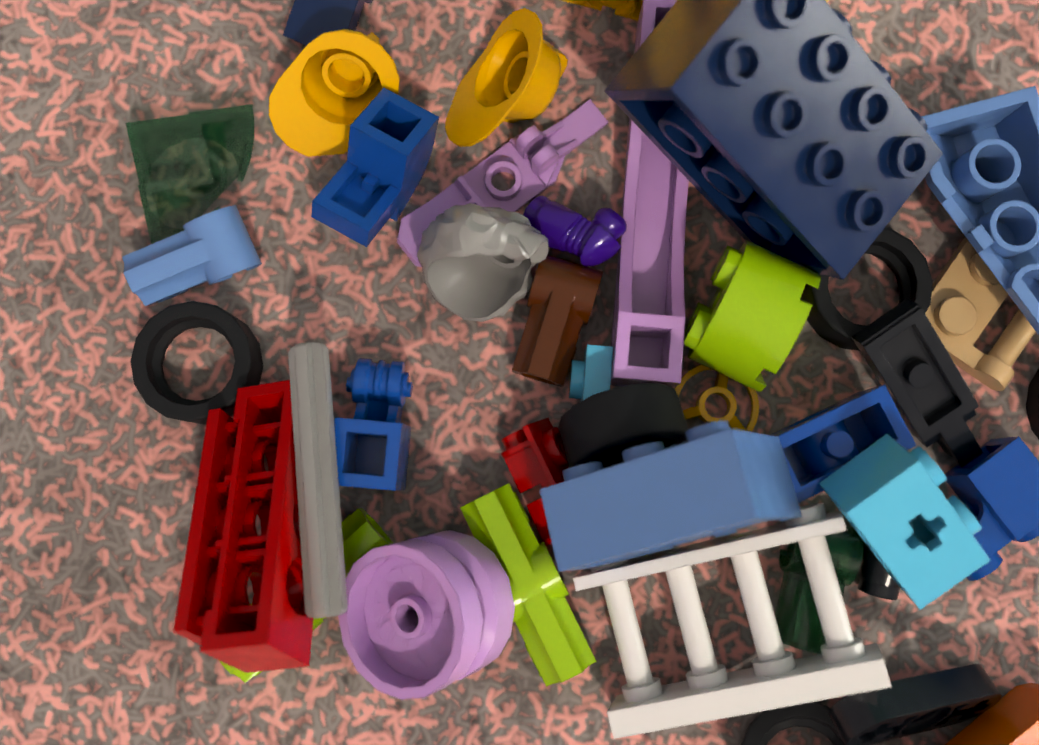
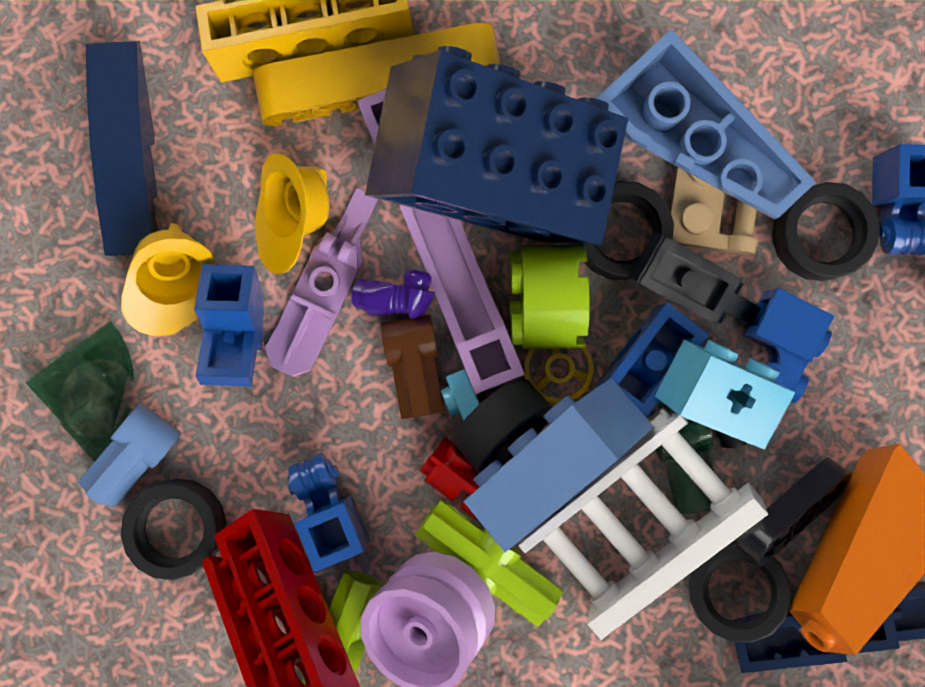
camera: 30 degrees left, 5 degrees up
light grey axle [288,342,348,618] -> none
light grey hair [417,203,549,322] -> none

